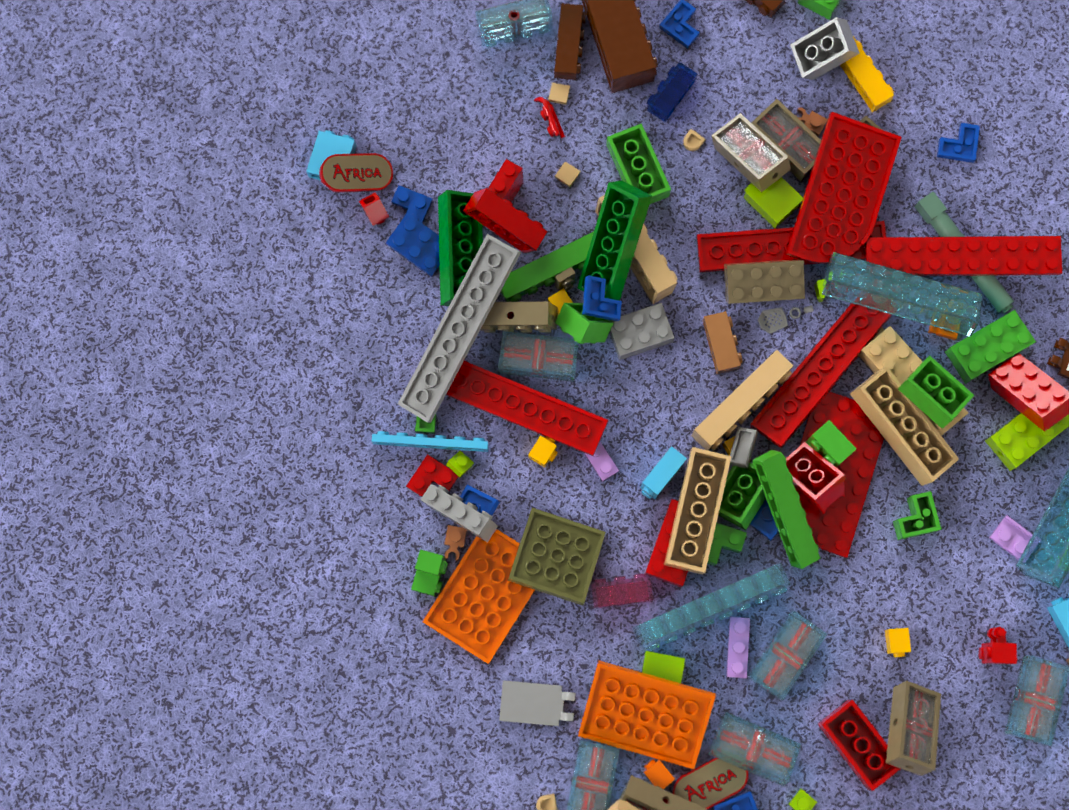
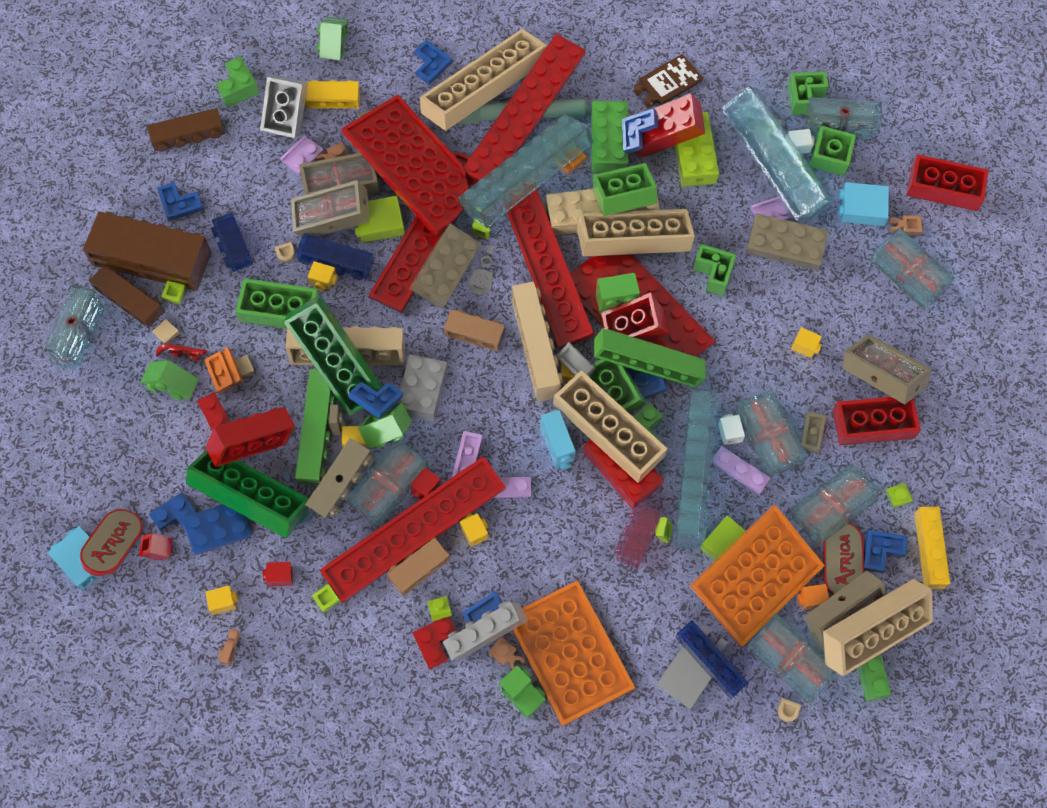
camera: 65 degrees left, 10 degrees down
medium azure plate [372,431,489,452] -> none
light grey plate [398,234,521,423] -> none
bright green plate [415,414,437,434] -> none
olive plate [508,508,606,606] -> none
red brick [978,627,1017,665] -> none
none -> bright green brick [140,360,199,401]
none -> lime plate [161,281,186,304]
none -> orange plate [204,347,244,394]
none -> yellow brick [205,586,239,615]
none -> nougat plate [218,629,240,667]
none -> red brick [262,562,293,587]
none -> lavender plate [280,135,324,176]
none -> clear blue brick [296,233,374,280]
none -> yellow brick [307,261,338,291]
none -> lime plate [312,584,340,613]
none -> brick [317,17,348,60]
none -> medium nougat brick [387,537,450,597]
none -> red brick [410,468,441,500]
none -> tan brick [420,29,547,131]
none -> lavender plate [452,431,483,477]
none -> plate [622,108,658,154]
none -> lime plate [655,517,673,543]
none -> clear blue brick [675,620,749,700]
none -> white brick [718,414,745,445]
none -> dark tan brick [746,213,829,270]
none -> dark tan plate [799,411,826,453]

